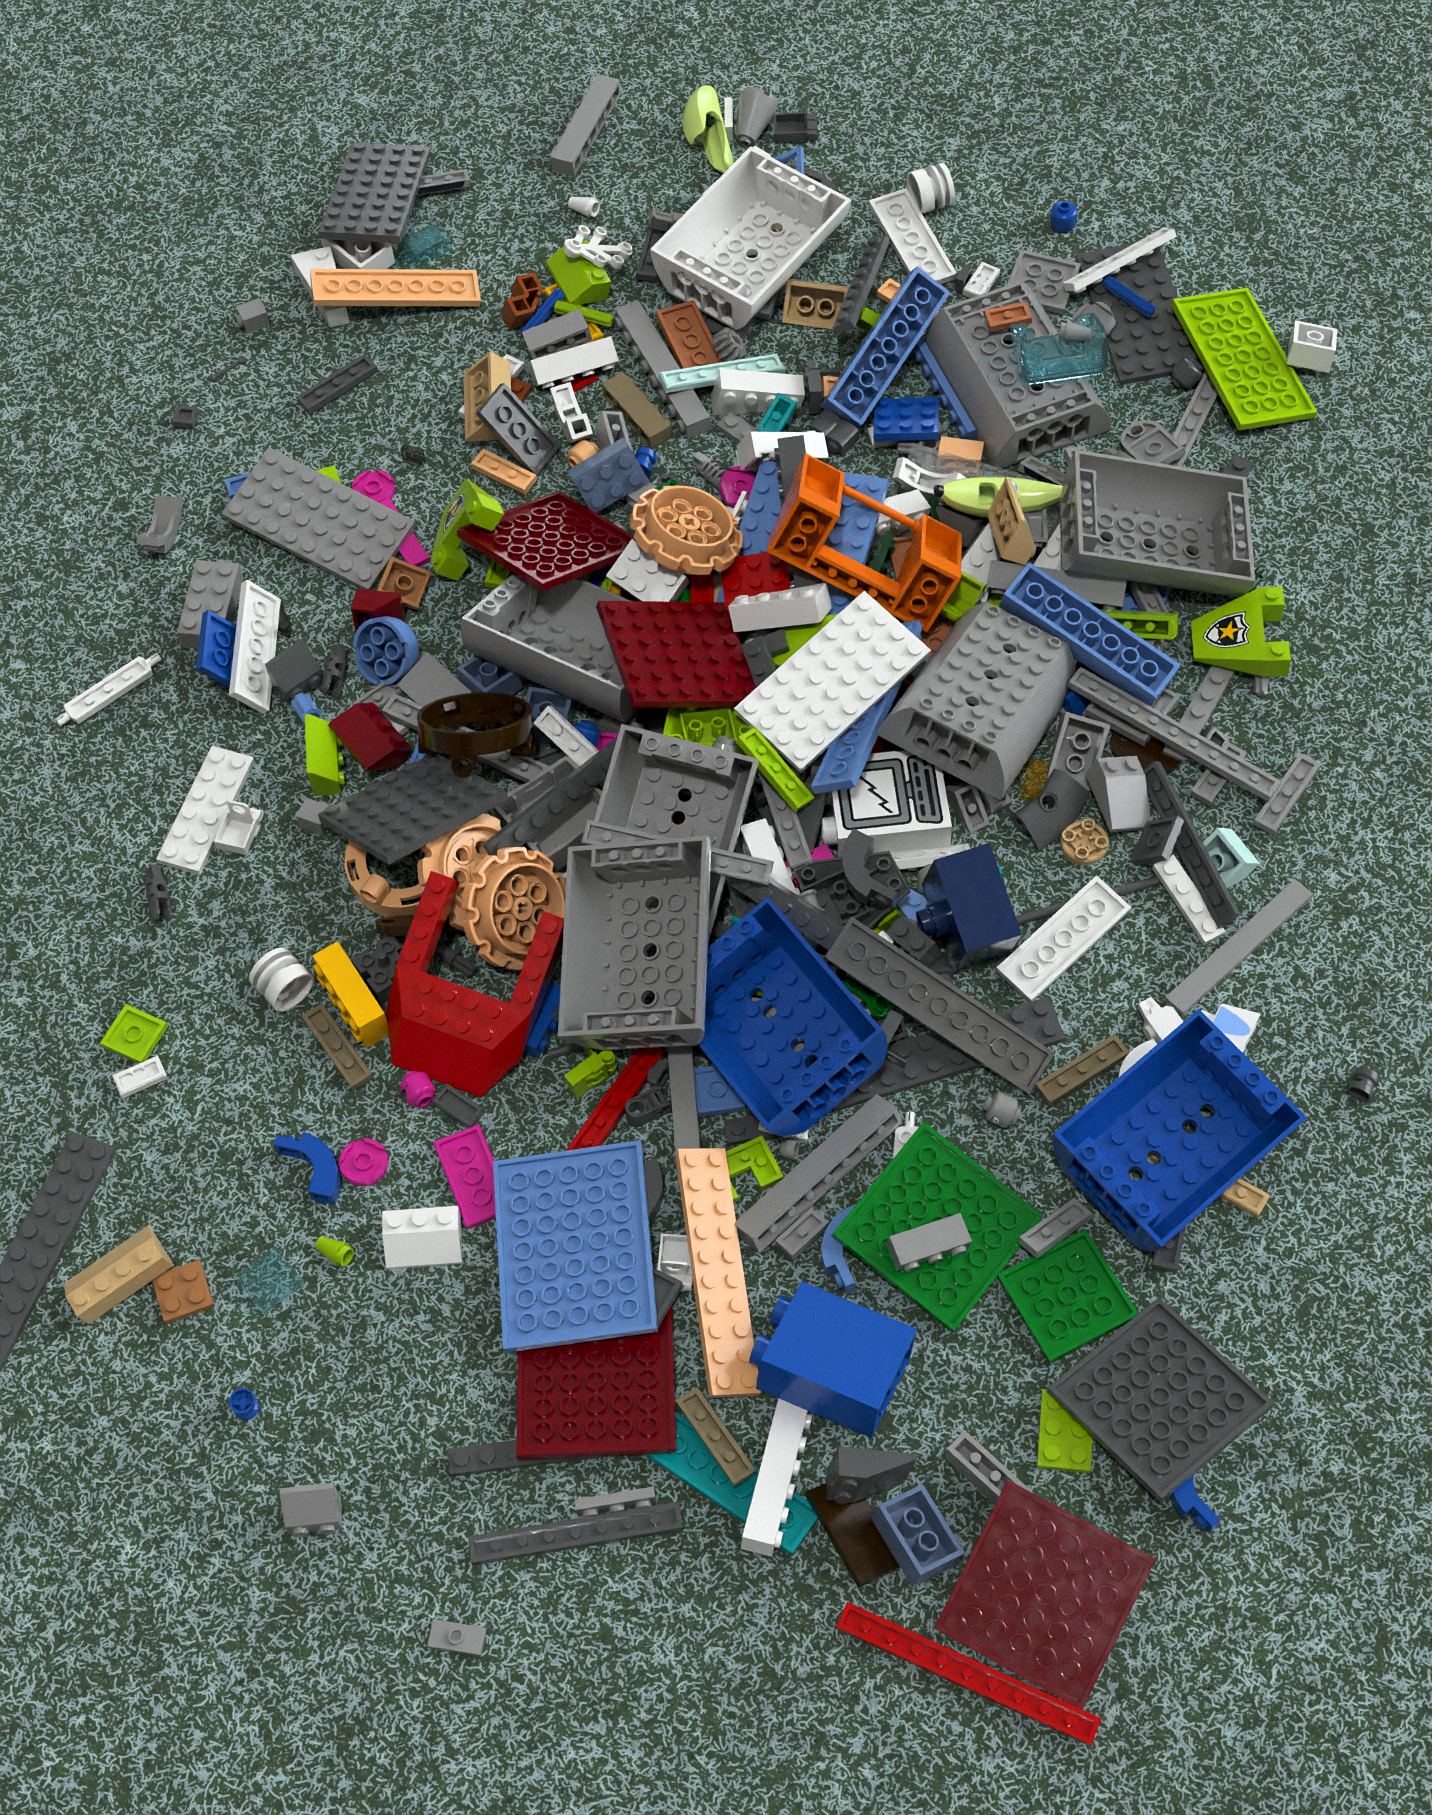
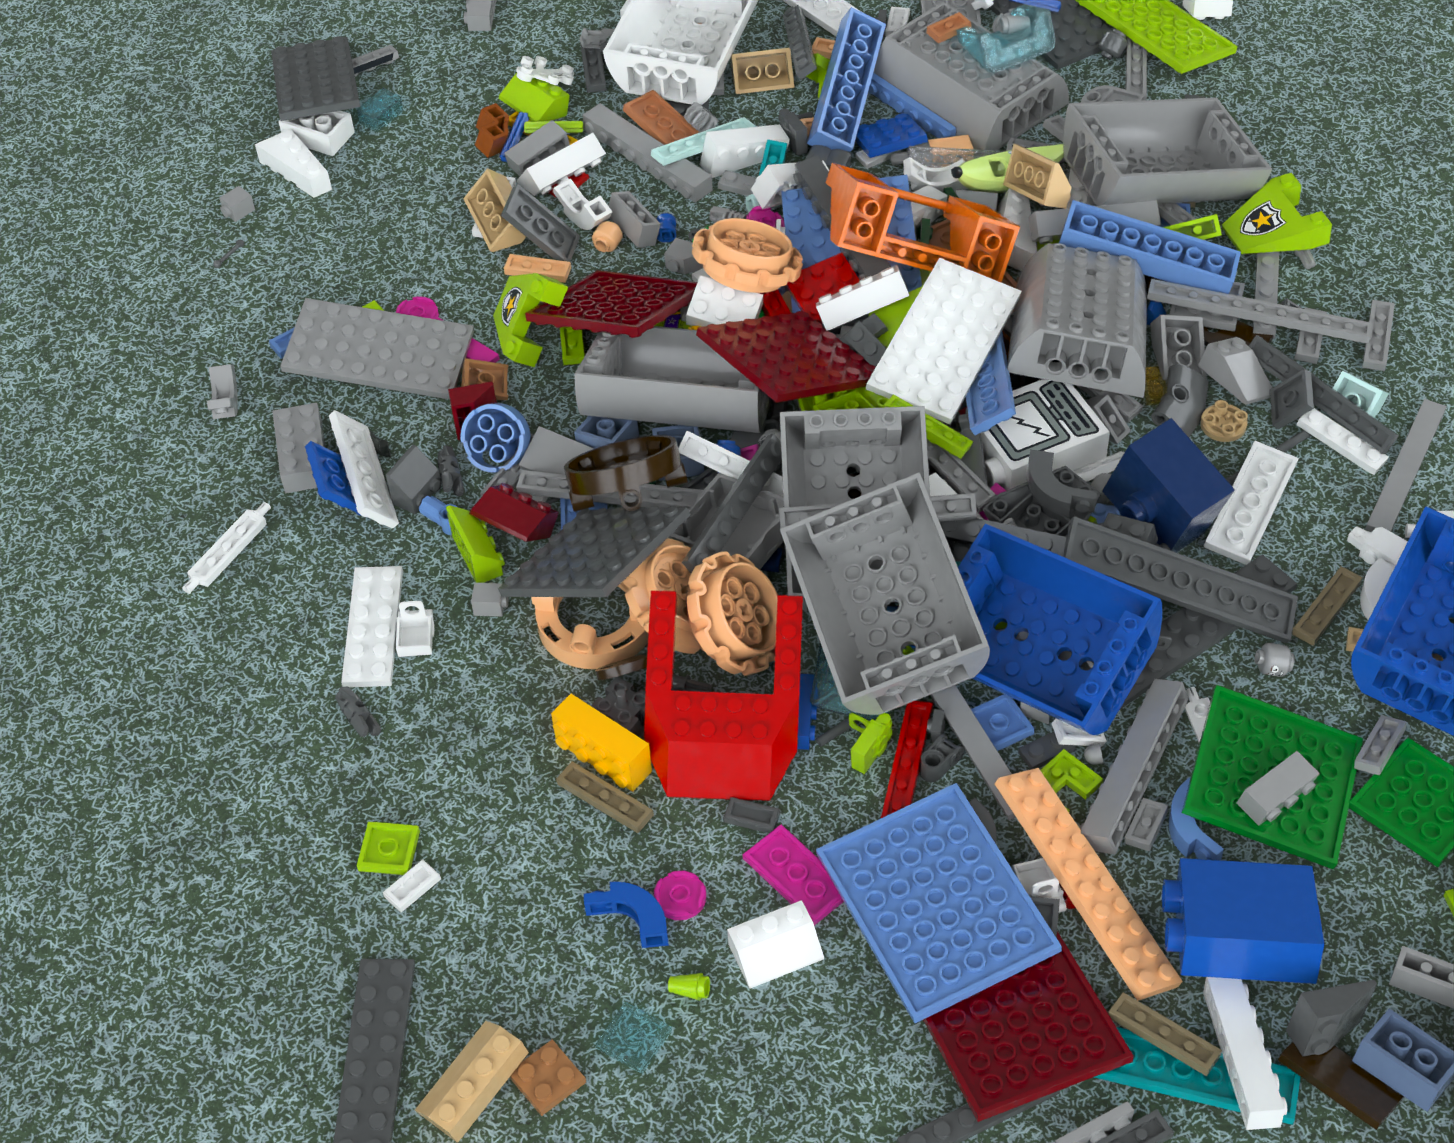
camera: 20 degrees left, 10 degrees down
dark grey plate [172,405,200,429] -> none
white wheel [249,947,314,1012] -> none
dark grey plate [296,354,378,415] -> none
light nougat plate [310,269,481,306] -> none
dark pink head [399,1071,436,1108] -> none
clear smoke tile [400,444,426,467] -> none
sand blue brick [567,437,649,513] -> none
white cone [568,196,600,218] -> none
dark tan brick [602,372,673,450] -> none
lime piece [939,570,987,624] -> none

